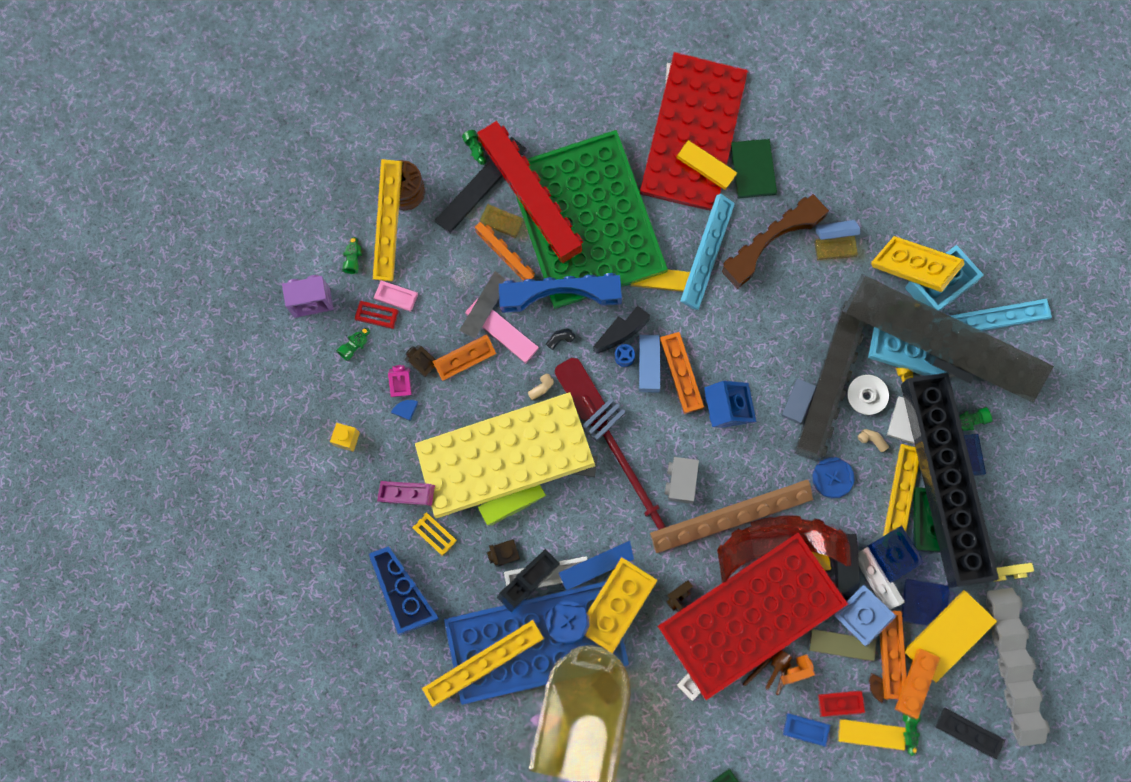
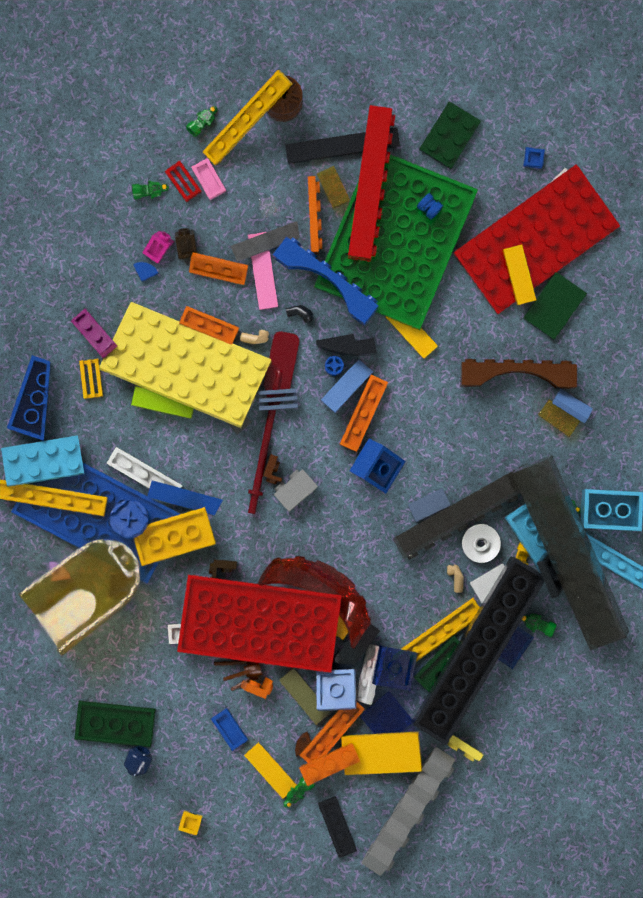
camera: 35 degrees right, 10 degrees up
medium lavender brick [282,275,334,318] -> none
yellow brick [330,423,360,452] -> none
green piece [462,130,486,165] -> none
dark brown bracket [487,539,520,567] -> none
black slope [497,549,560,613] -> none
medium nougat plate [650,480,813,553] -> none
medium azure tile [680,194,735,310] -> none
blue tile [812,457,855,498] -> none
red plate [817,691,865,717] -> none
yellow tile [871,236,965,292] -> none
none -> medium azure plate [1,435,84,487]
none -> orange plate [179,306,240,345]
none -> reddish brown bracket [263,454,282,485]
none -> blue wheel [417,193,443,220]
none -> dark green plate [419,101,481,169]
none -> blue tile [523,147,545,169]

